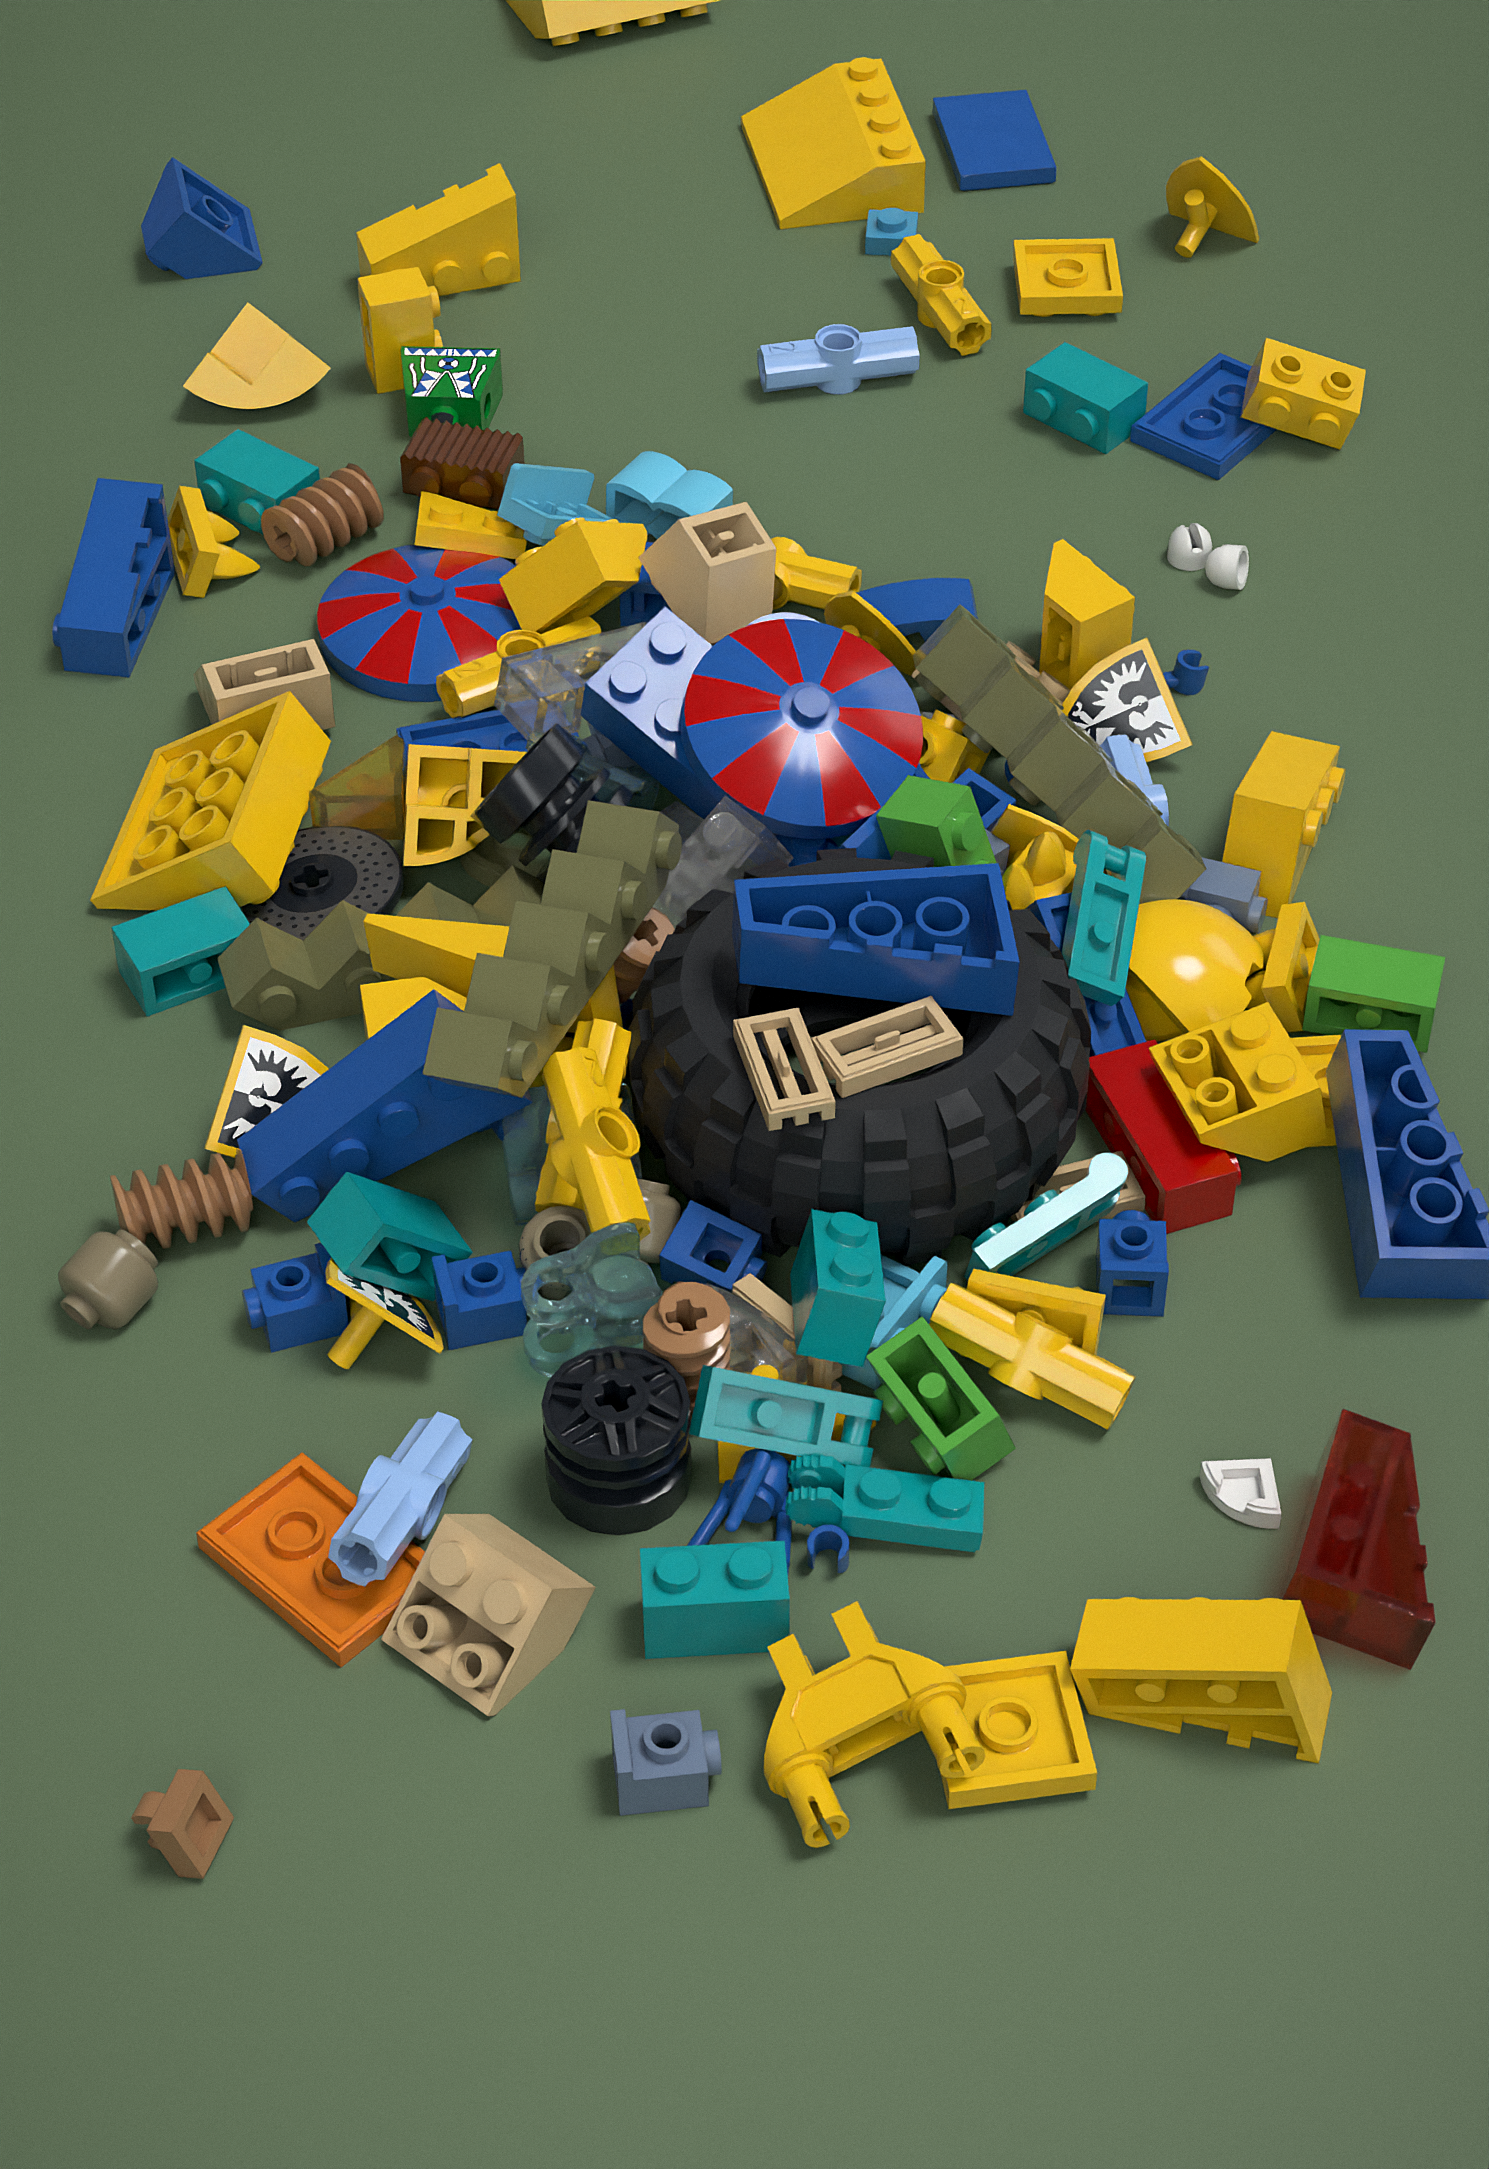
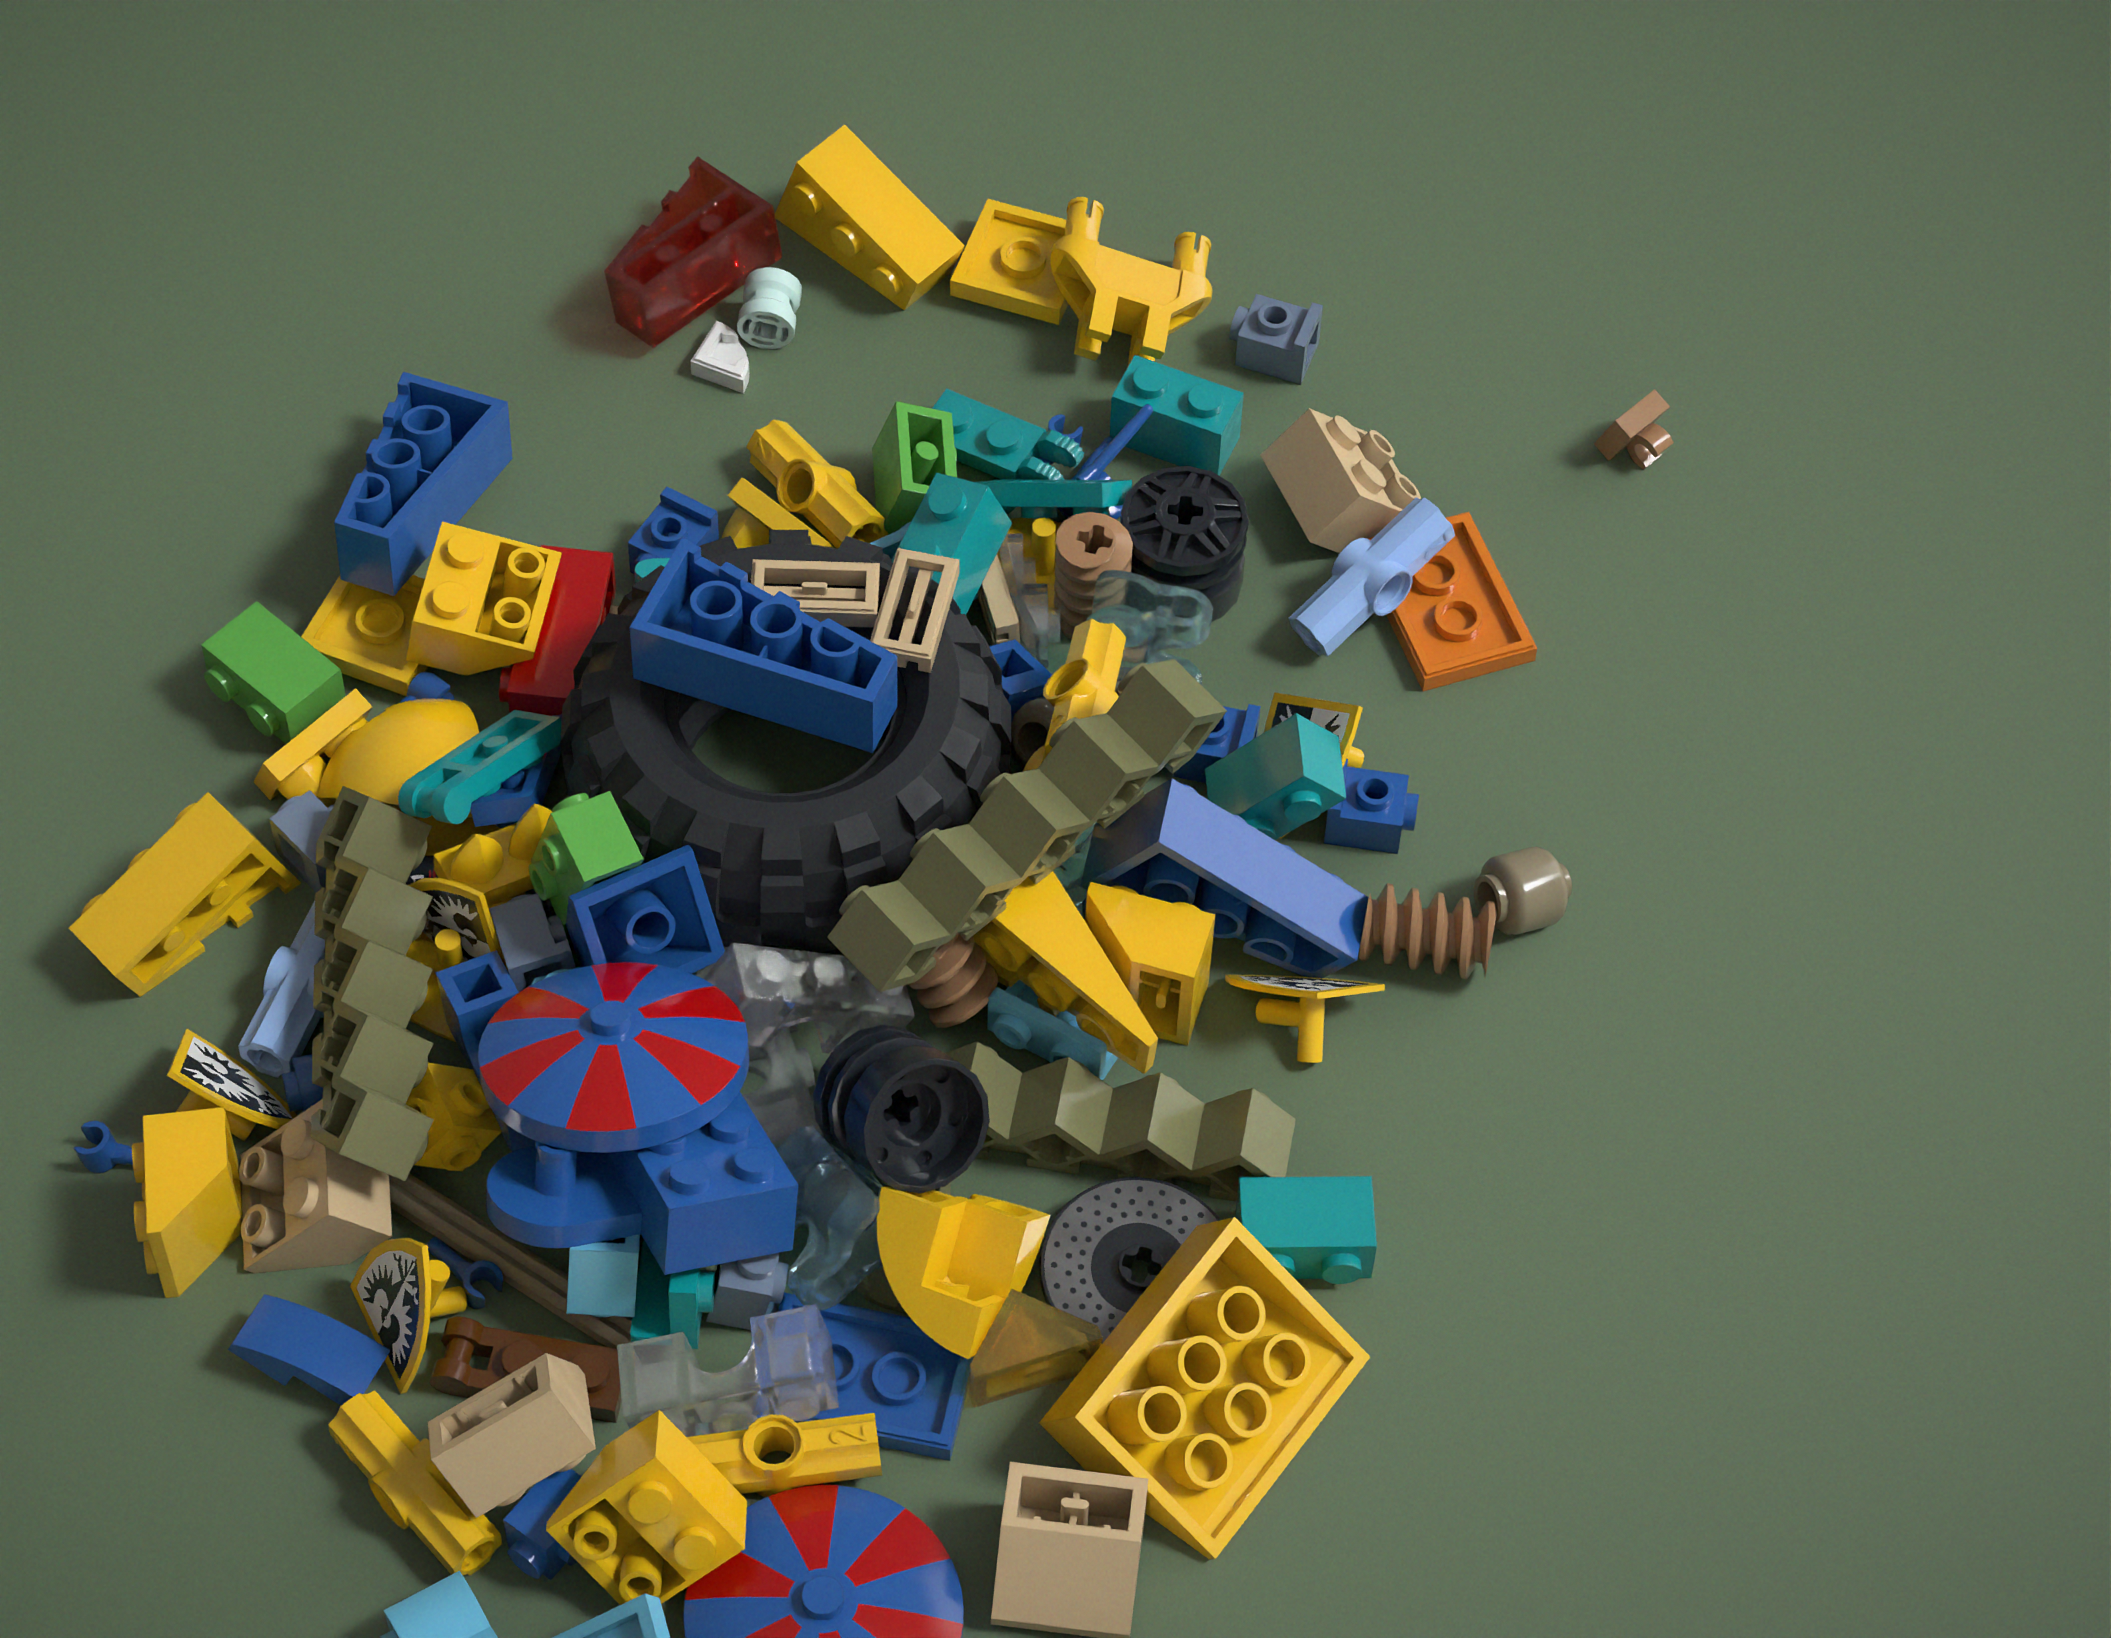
camera: 155 degrees left, 10 degrees up
none -> light aqua wheel [737,267,802,349]

